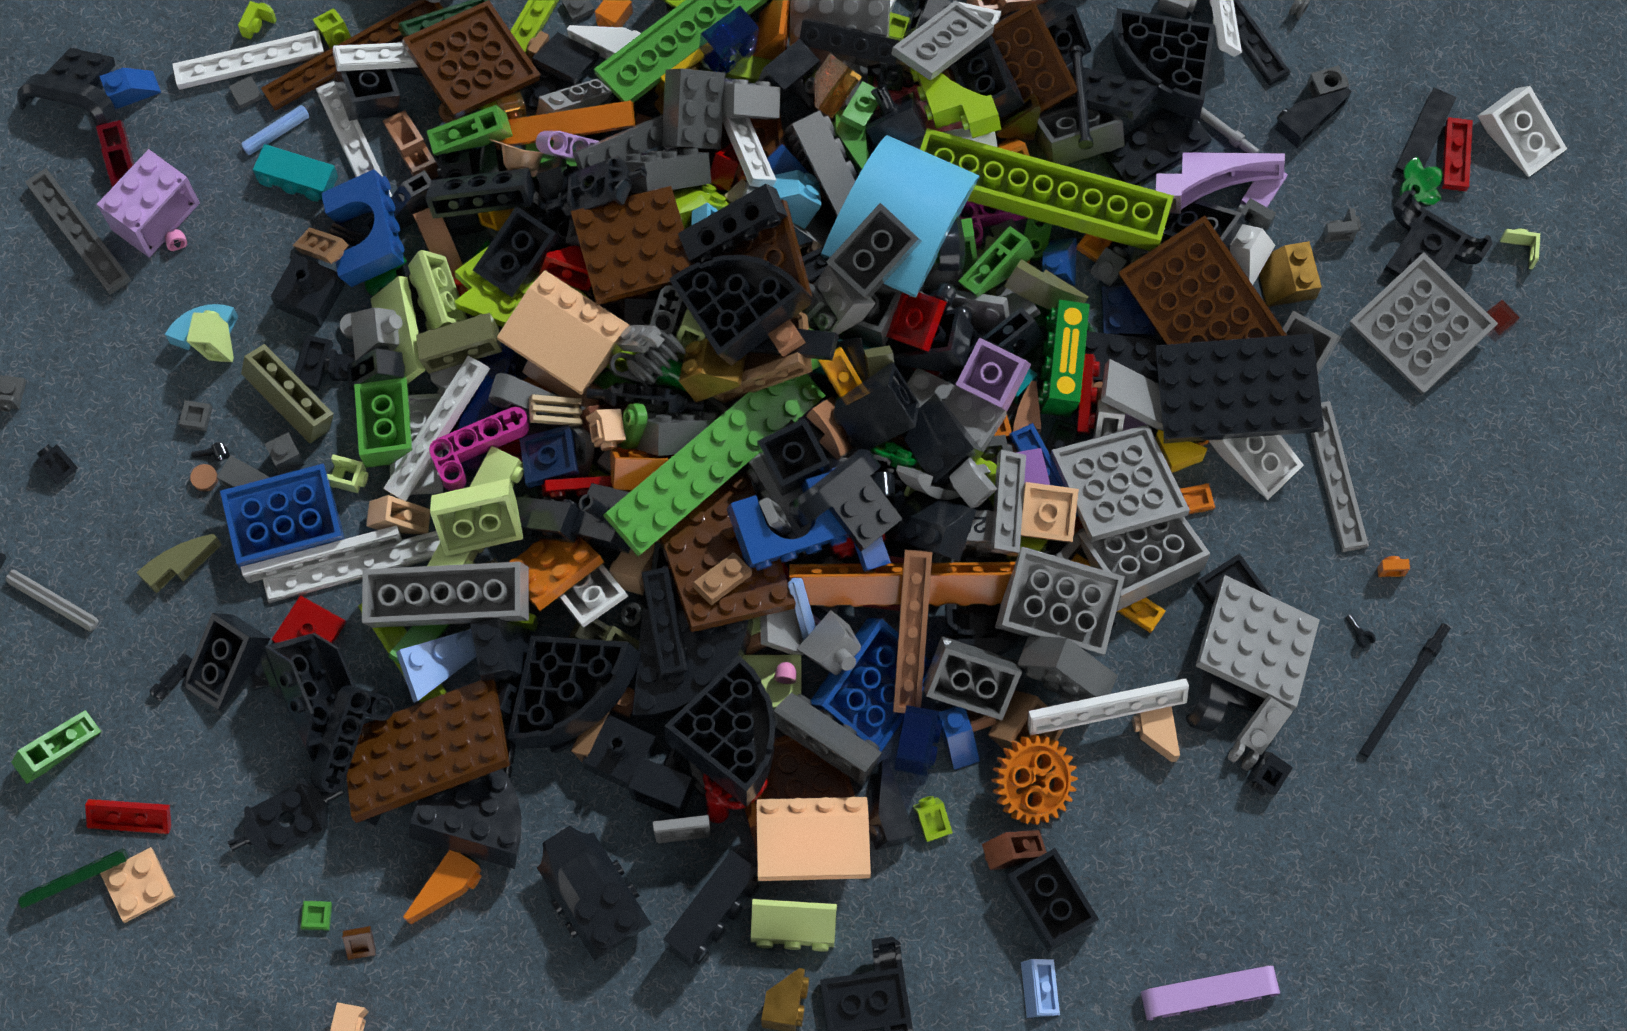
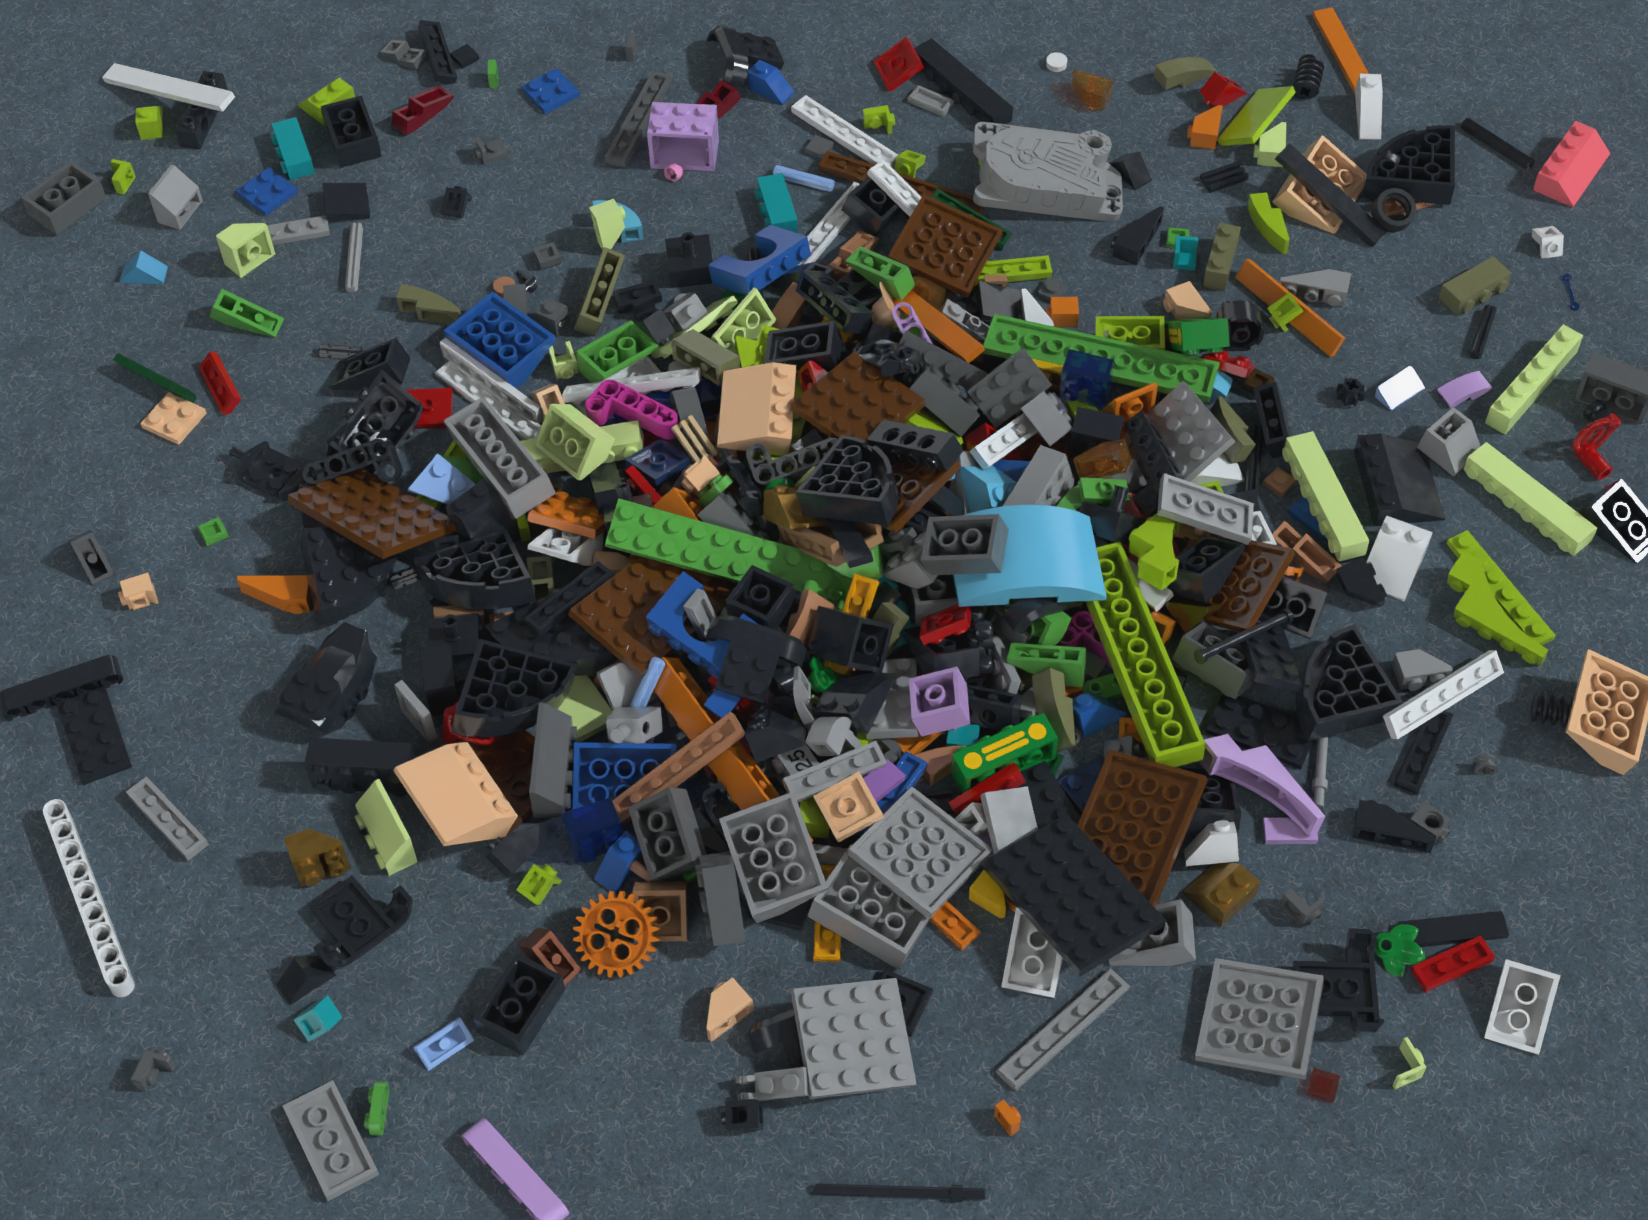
camera: 60 degrees right, 15 degrees down
medium nougat plate [293,227,349,264] -> none
reddish brown plate [342,926,376,960] -> none
light grey hinge [617,325,665,353] -> none
dark grey piece [627,332,686,388] -> none
medium nougat plate [693,552,752,605] -> none
nougat plate [768,319,806,357] -> none
bright pink hinge [774,662,797,684] -> none
white tile [1028,679,1189,735] -> none
dark grey bracket [1236,198,1276,230] -> none
black hand [1345,614,1376,648] -> none

